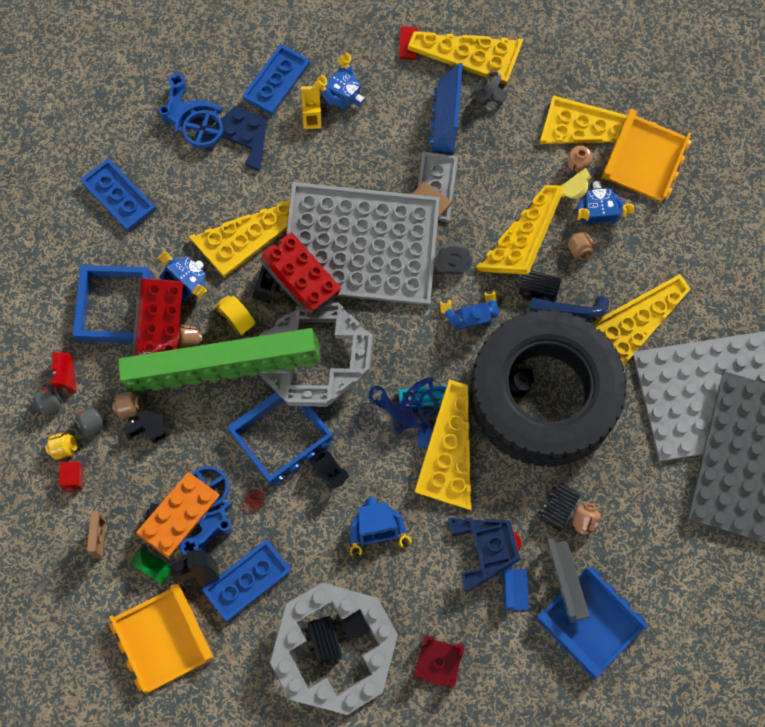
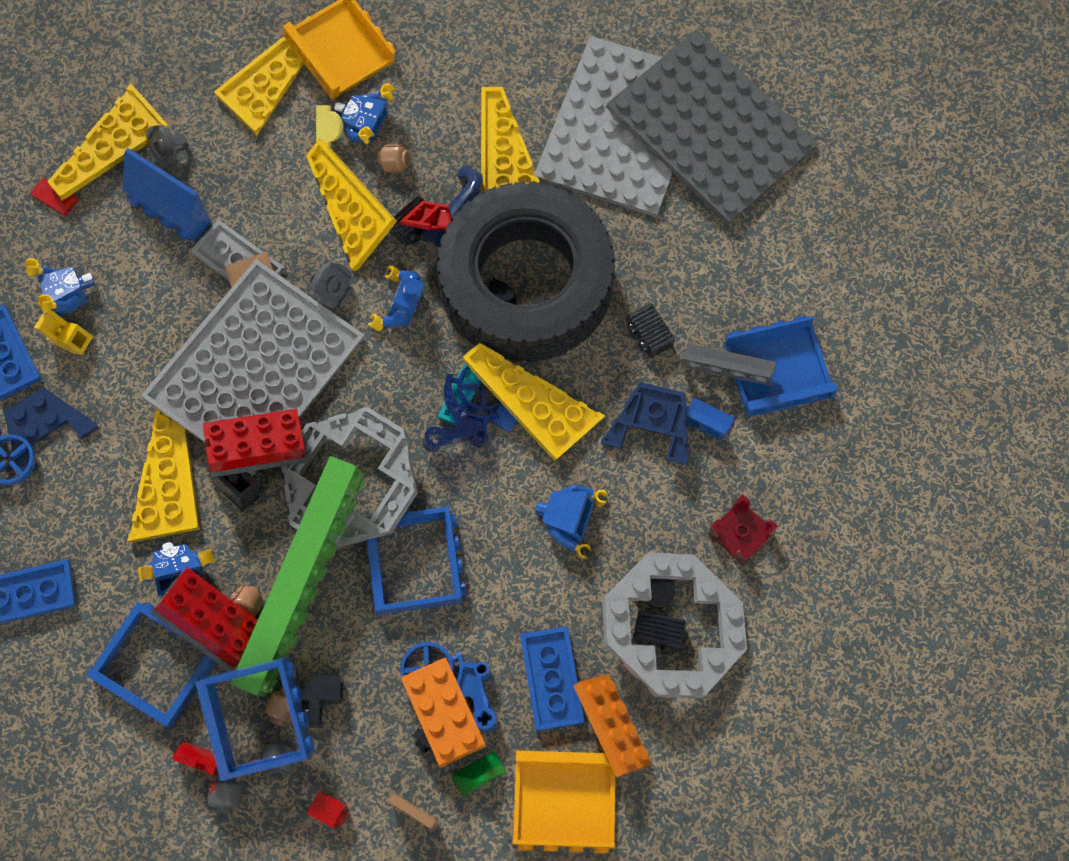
camera: 55 degrees left, 0 degrees up
yellow head [45,432,77,460] -> none
black brick [171,550,220,587] -> none
yellow brick [214,295,256,335] -> none
clear red tile [245,490,265,510] -> none
black brick [308,449,350,489] -> none
nougat head [567,146,592,173] -> none
nougat head [572,503,601,535] -> none
none -> blue window [195,656,315,781]
none -> red slope [401,201,451,230]
none -> orange plate [573,674,652,778]

